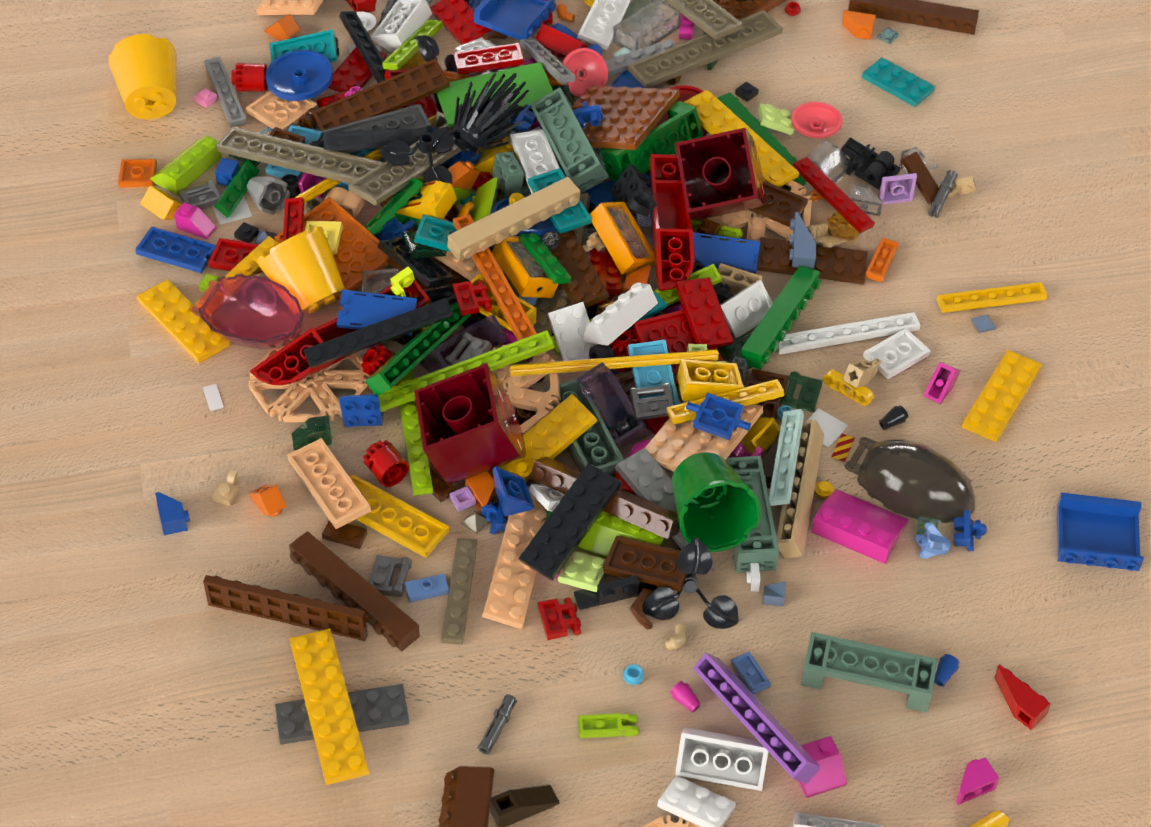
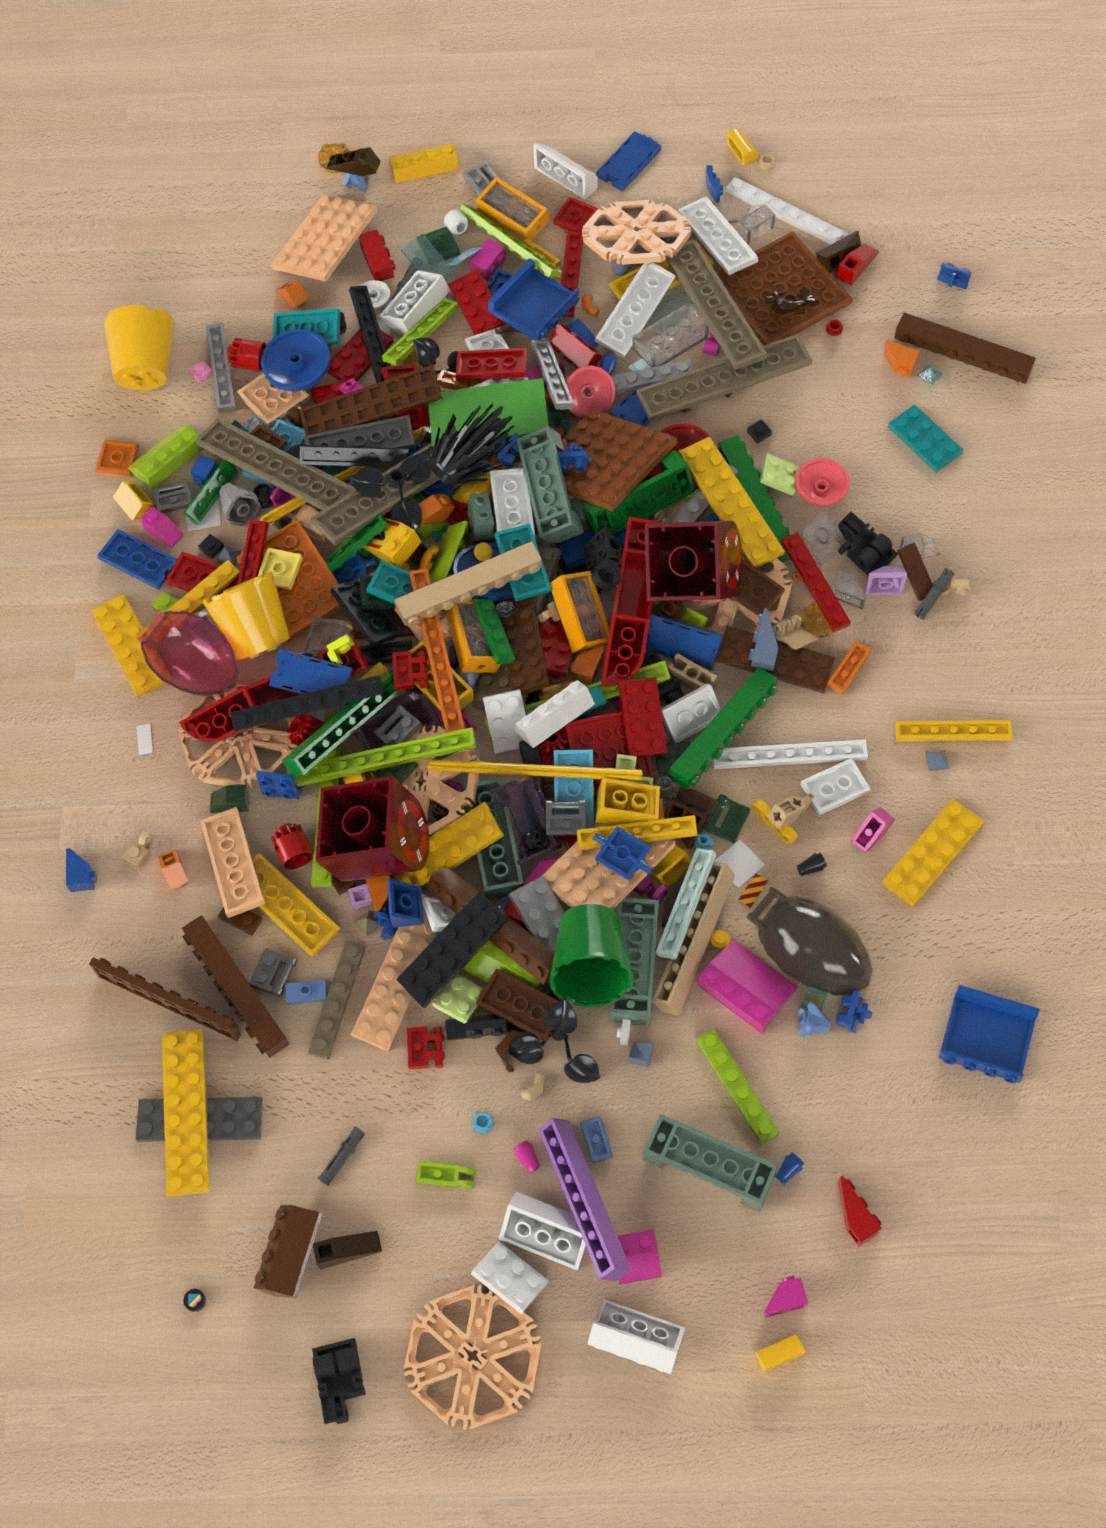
camera: 15 degrees right, 15 degrees up
none -> lime plate [696,1028,779,1145]

